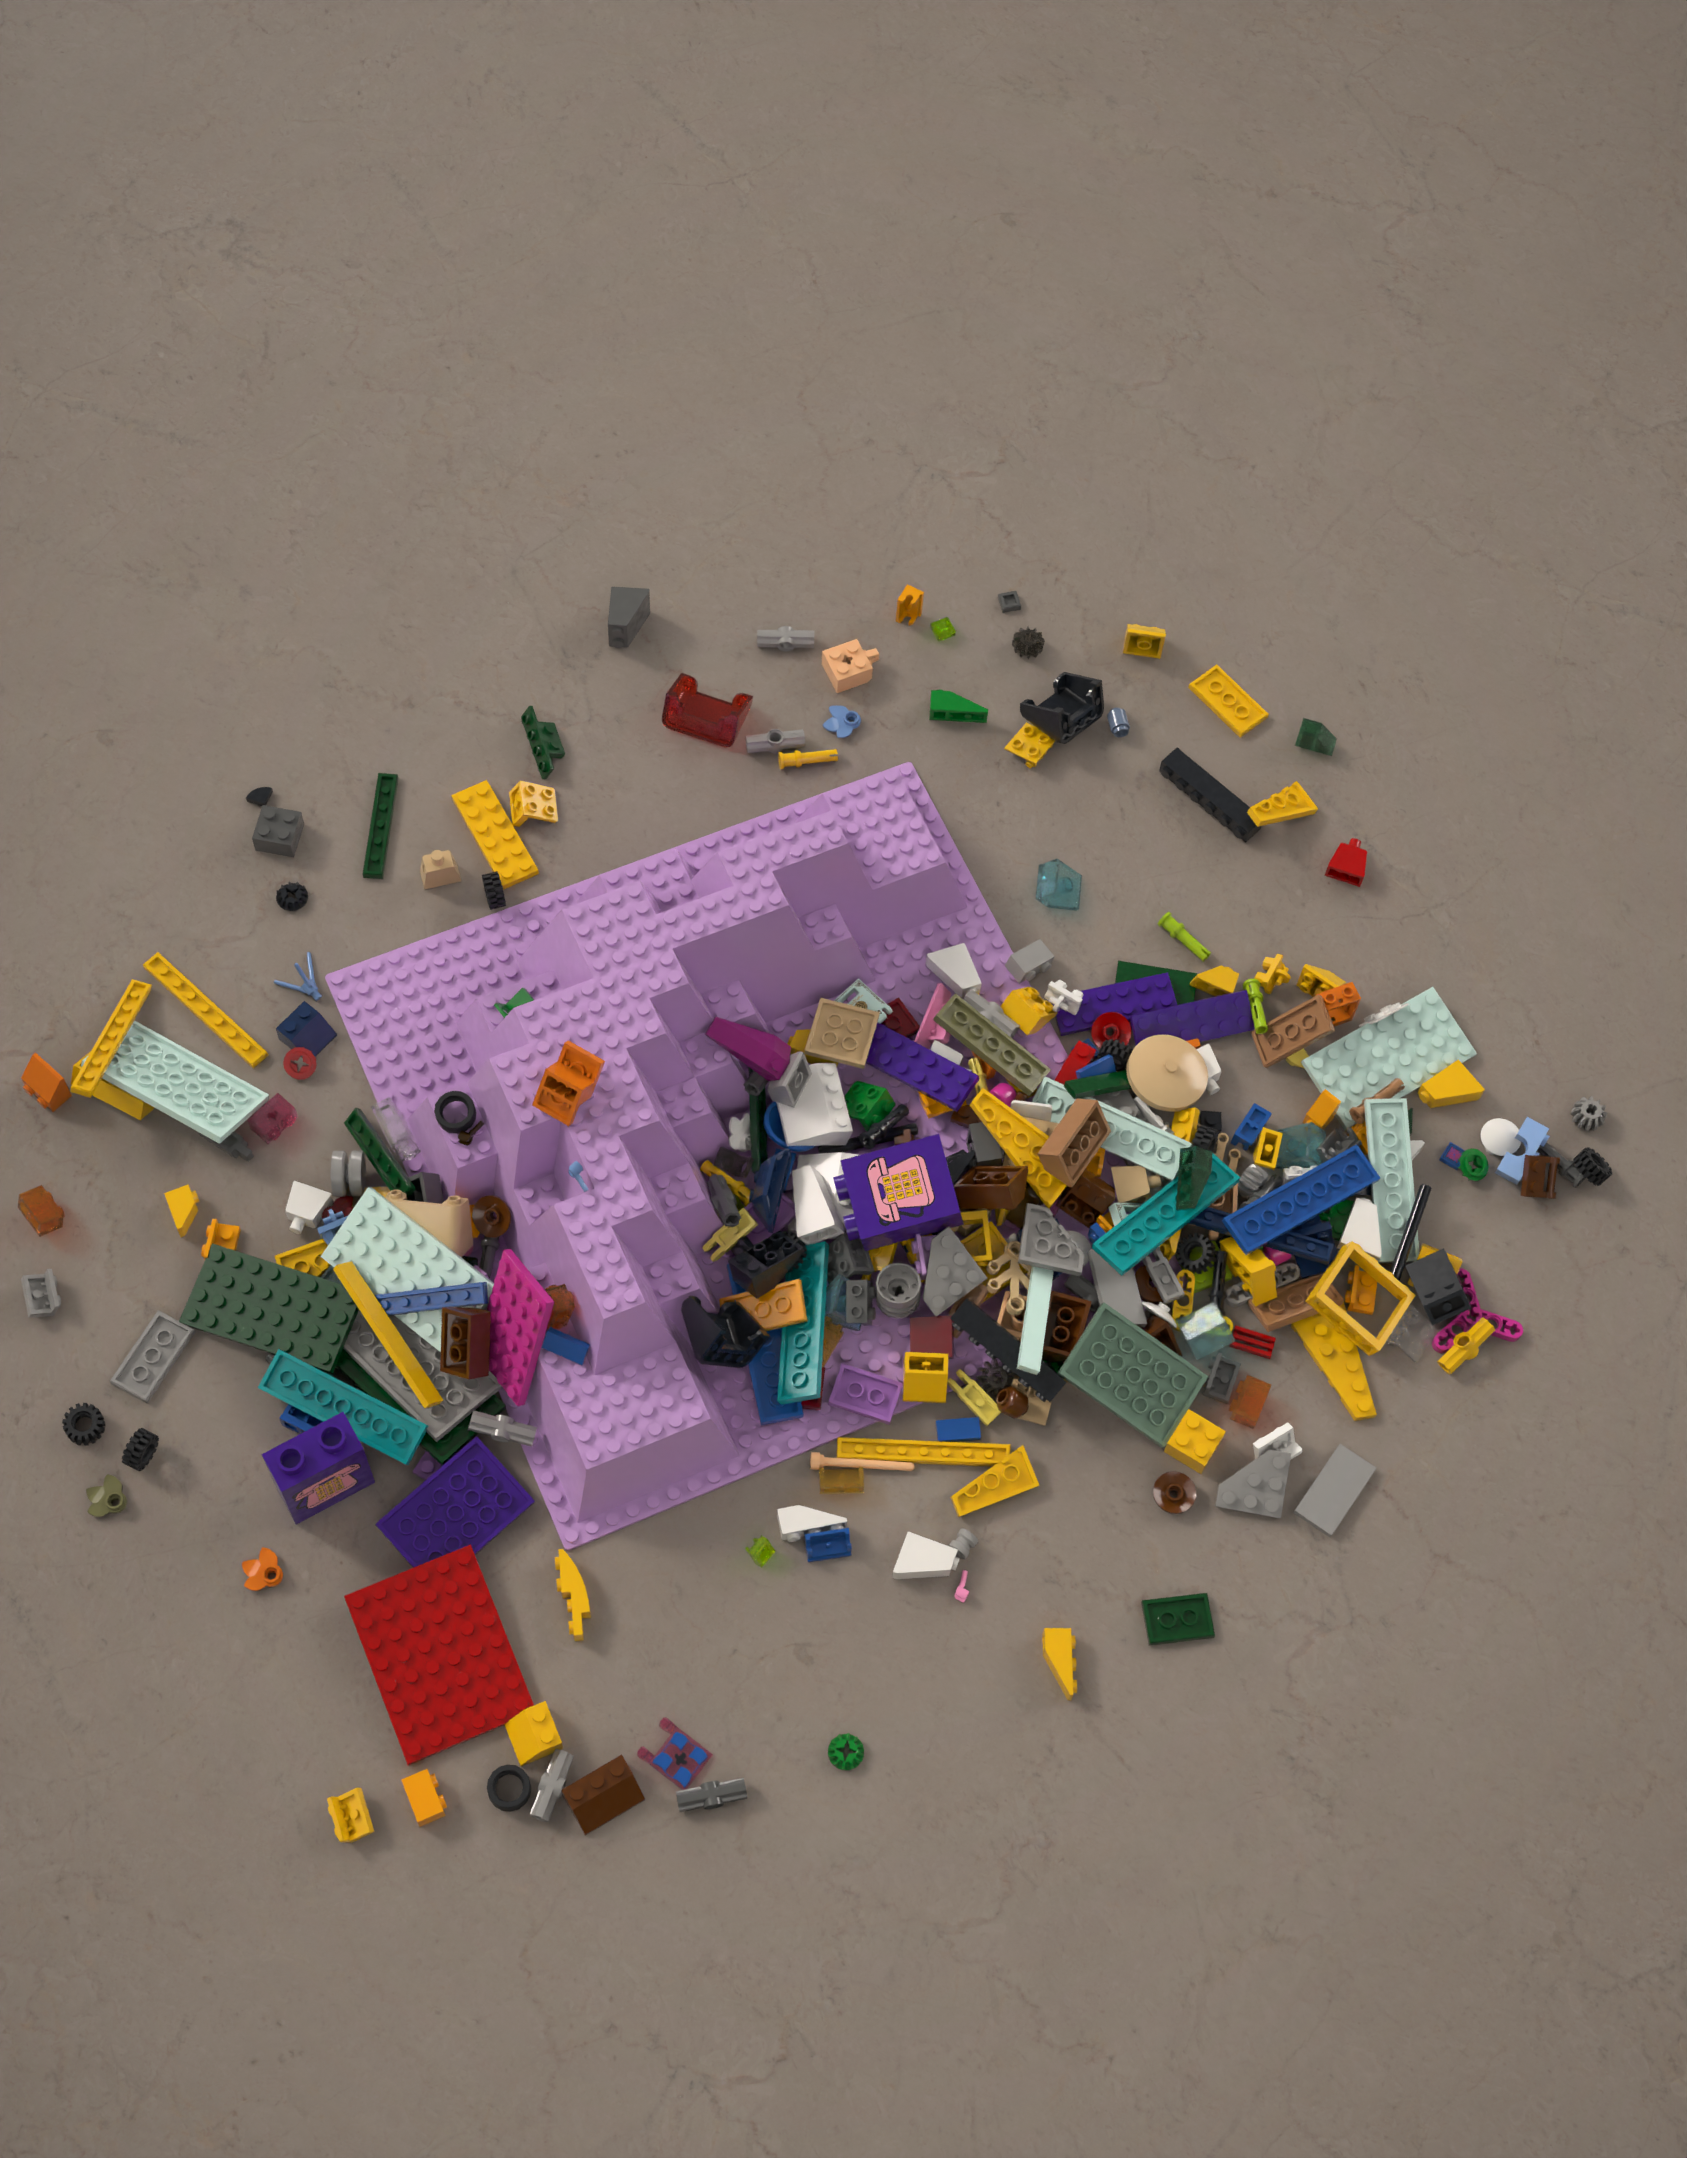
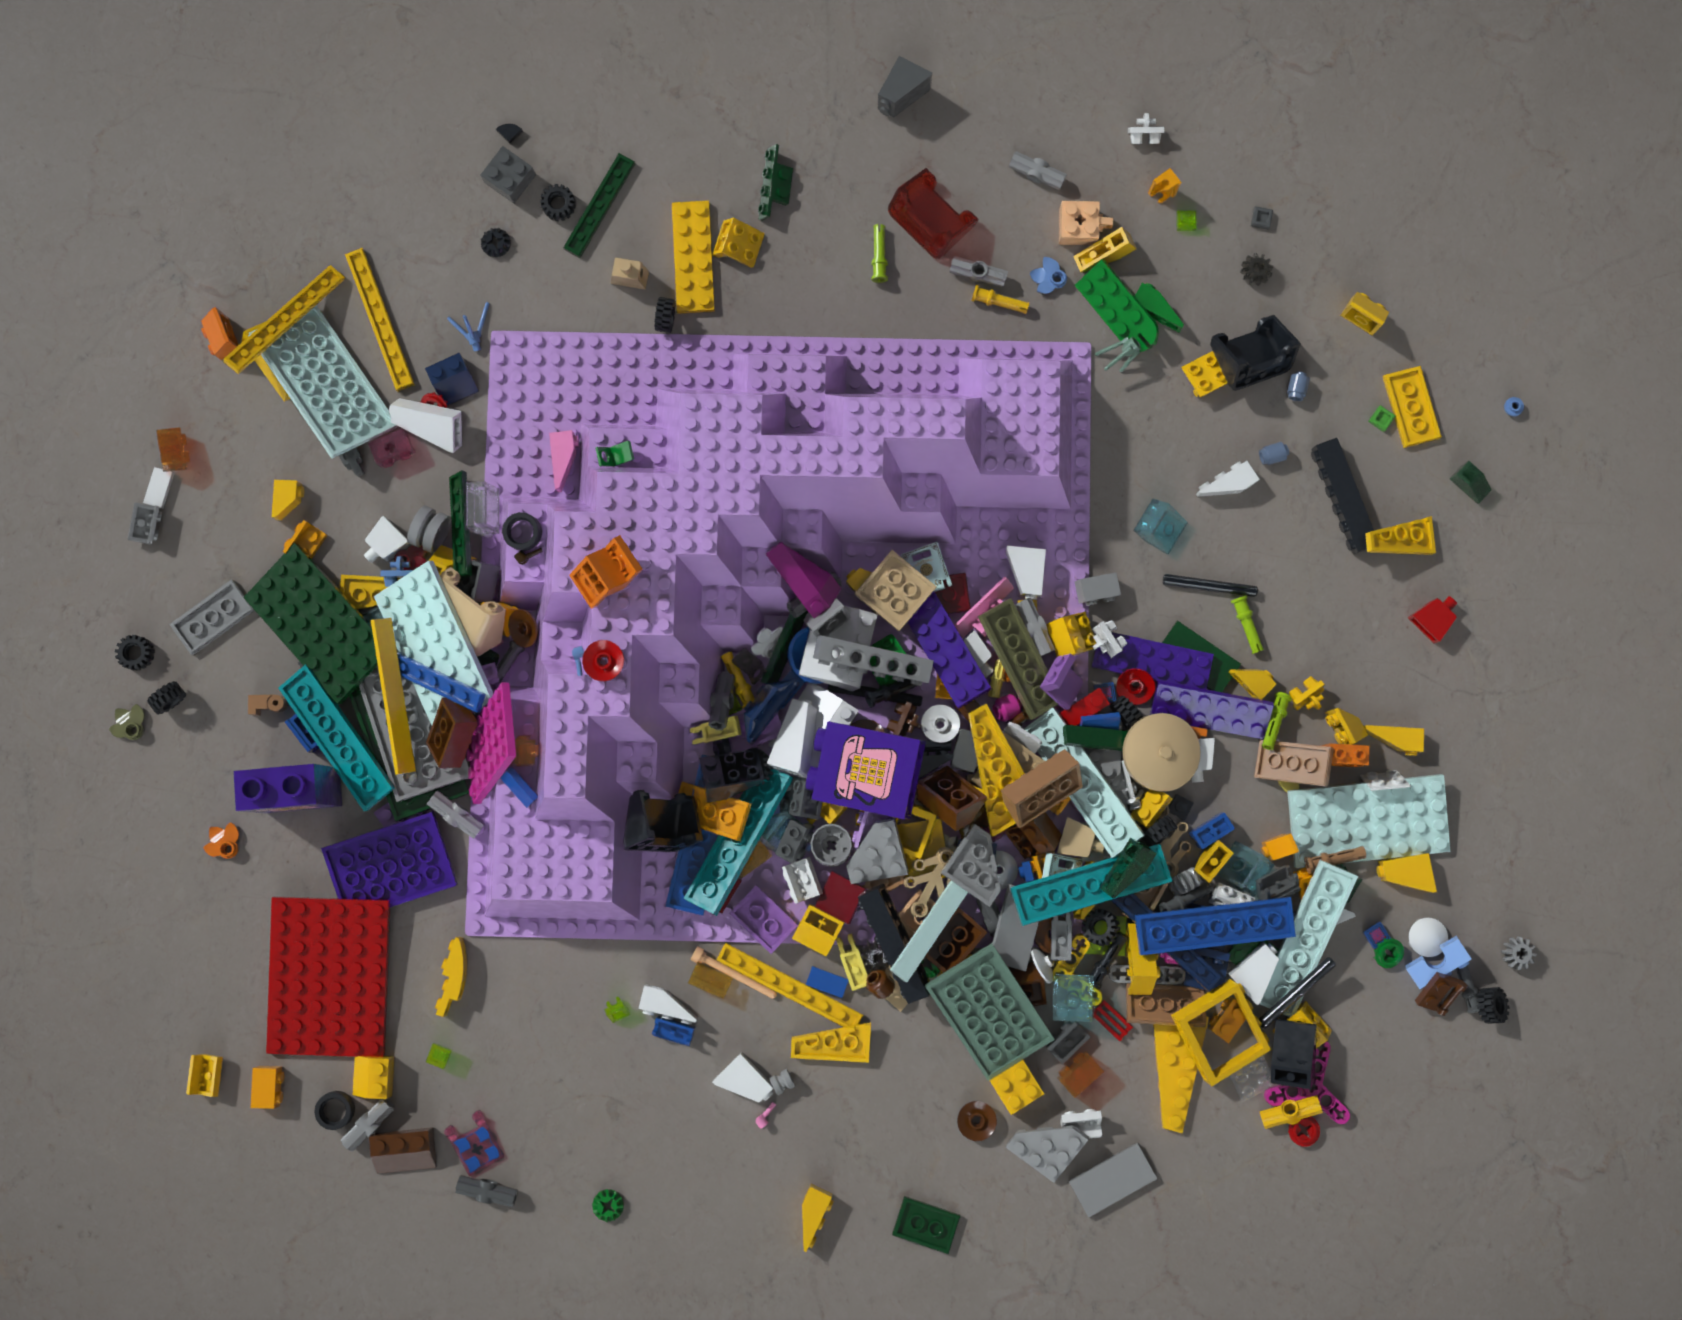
camera: 35 degrees right, 20 degrees up
none -> white tile [143,467,175,509]
none -> medium nougat leg [248,695,288,716]
none -> white slope [389,398,462,453]
none -> clear neon green tile [426,1043,452,1069]
none -> black tyre [540,184,576,221]
none -> bright pink slope [549,430,579,493]
none -> red dish [582,640,624,681]
none -> white bracket [782,857,823,904]
none -> light grey brick [813,635,934,686]
none -> lime pin [871,224,888,283]
none -> white dish [921,705,960,743]
none -> medium lavender bracket [1040,653,1083,710]
none -> yellow slope [1073,227,1137,273]
none -> green plate [1075,259,1159,352]
none -> sand green plant [1095,337,1141,373]
none -> white hips [1128,113,1164,144]
none -> black axle [1162,574,1258,597]
none -> white slope [1196,461,1260,497]
none -> sand blue brick [1259,442,1289,465]
none -> red gear [1288,1116,1320,1147]
none -> yellow slope [1364,725,1424,756]
none -> bright green tile [1368,405,1396,432]
none -> medium blue plate [1504,397,1524,416]

